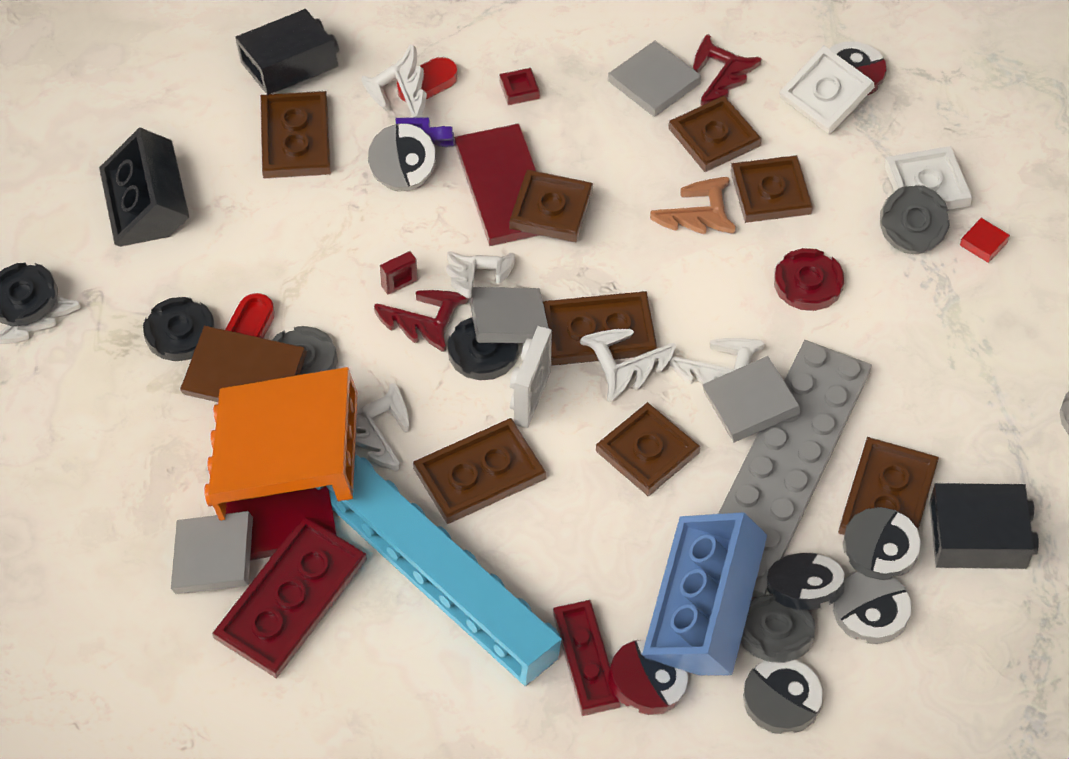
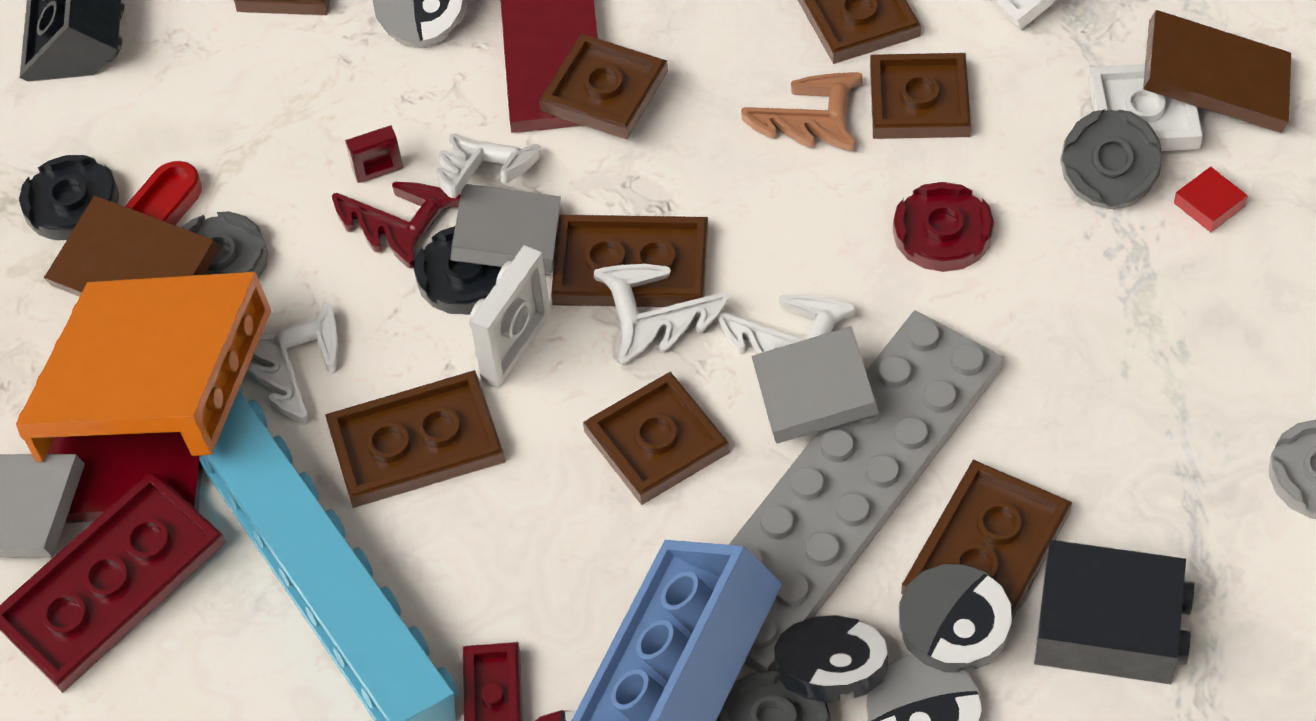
camera: 15 degrees right, 0 degrees up
none -> reddish brown tile [1143,10,1291,133]

